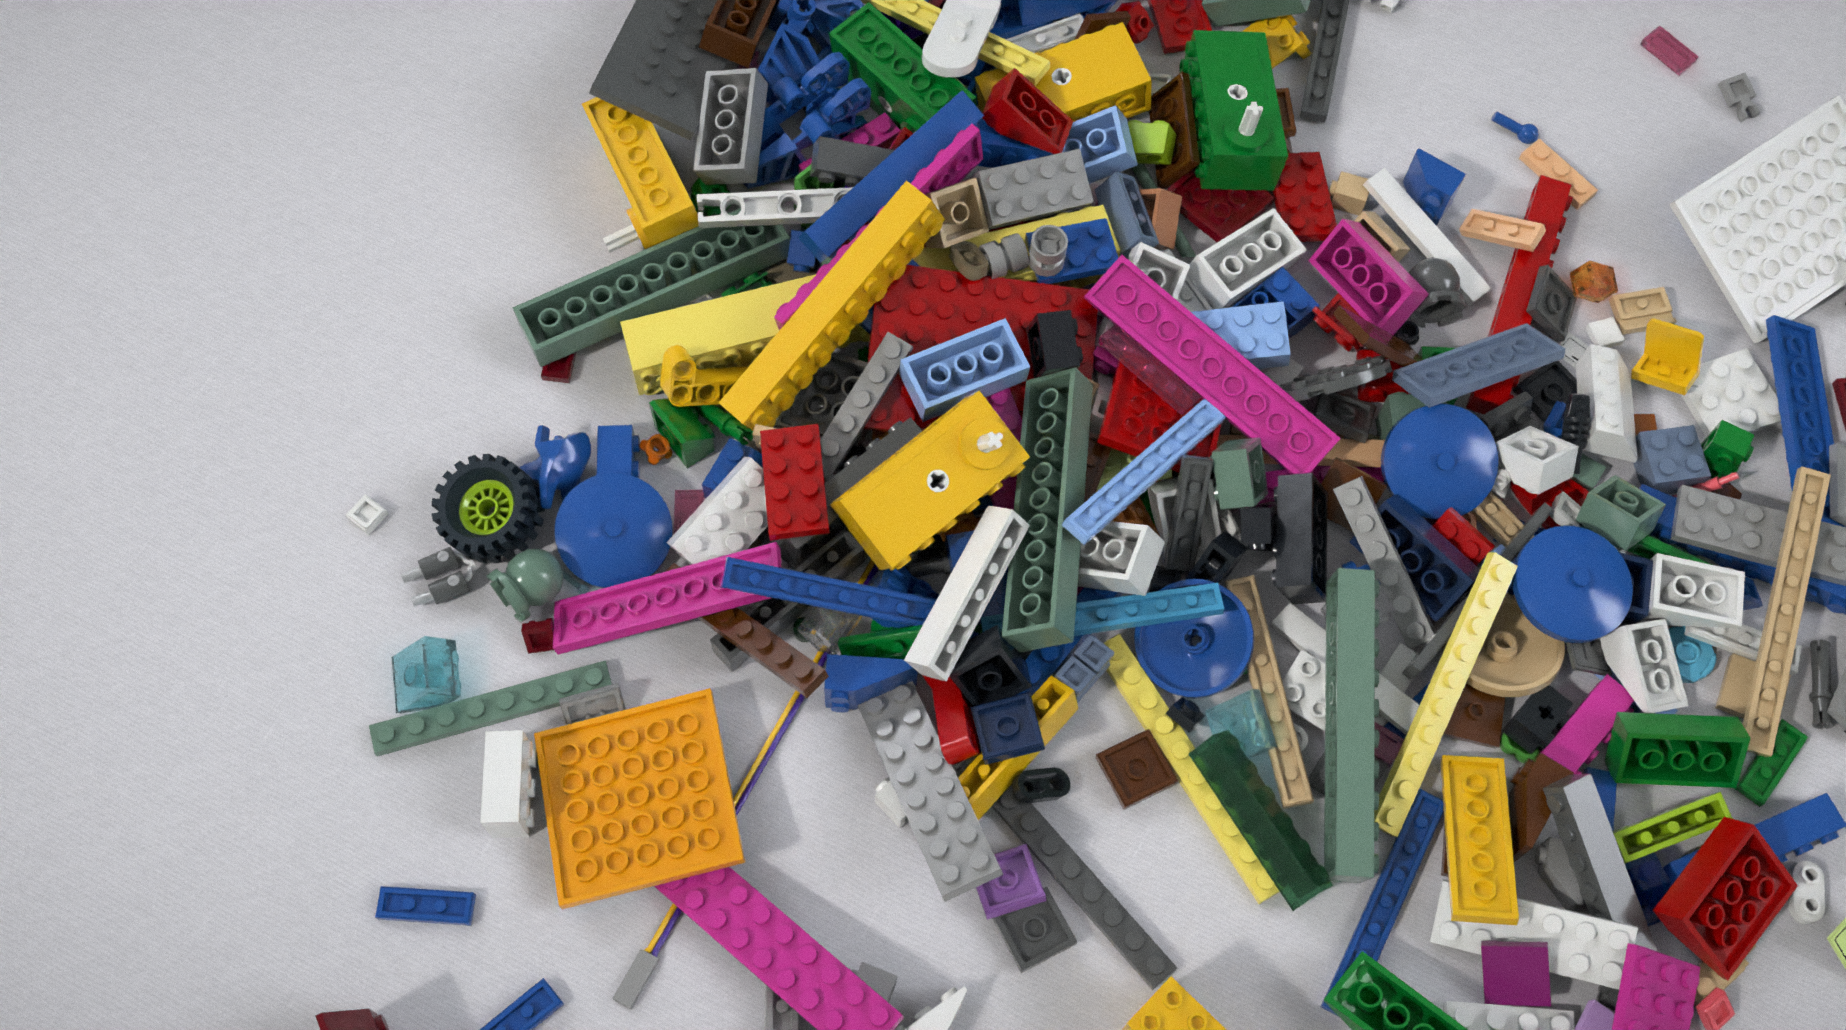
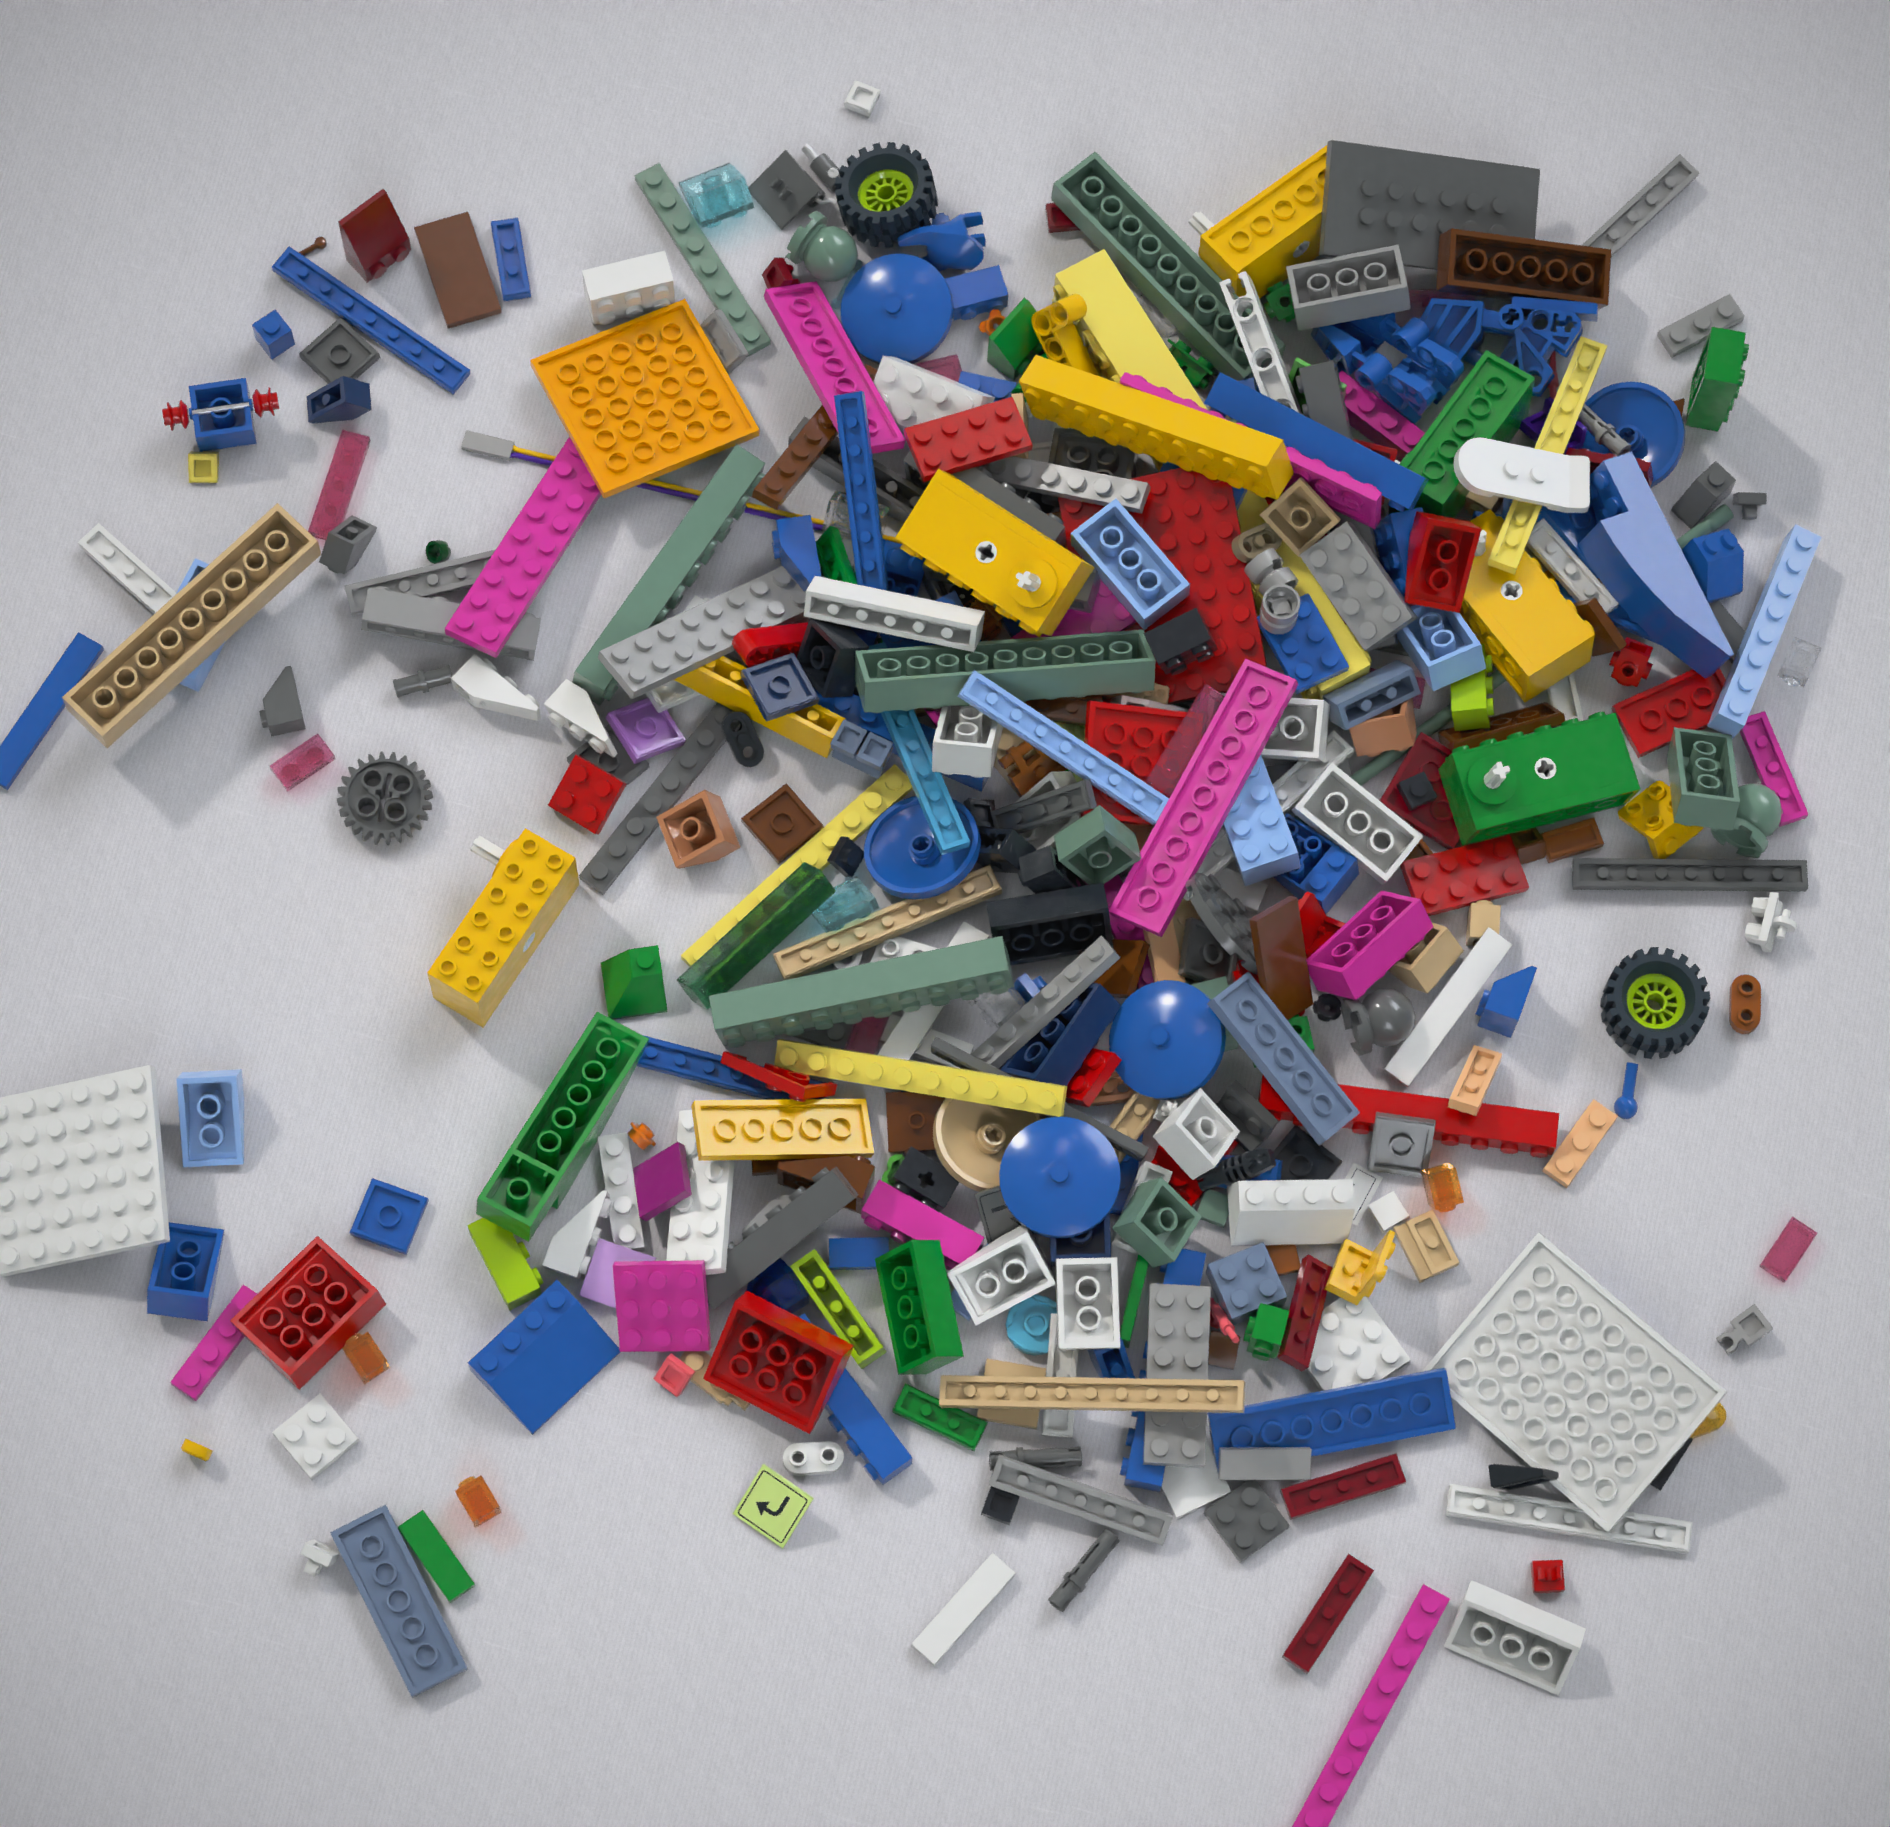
camera: 75 degrees right, 5 degrees up
none -> reddish brown tile [414,212,502,329]
none -> white slope [544,679,618,758]
none -> red plate [548,754,627,835]
none -> sand green brick [572,444,765,706]
none -> green slope [600,945,668,1020]
none -> orange plate [627,1122,656,1150]
none -> nougat slope [656,790,741,869]
none -> red wing [720,1051,838,1102]
none -> dark grey piece [747,150,821,230]
none -> dark red plate [1277,1254,1332,1372]
none -> black plate [1396,771,1437,811]
none -> black wheel [1600,947,1710,1059]
none -> dark orange plate [1729,974,1761,1034]

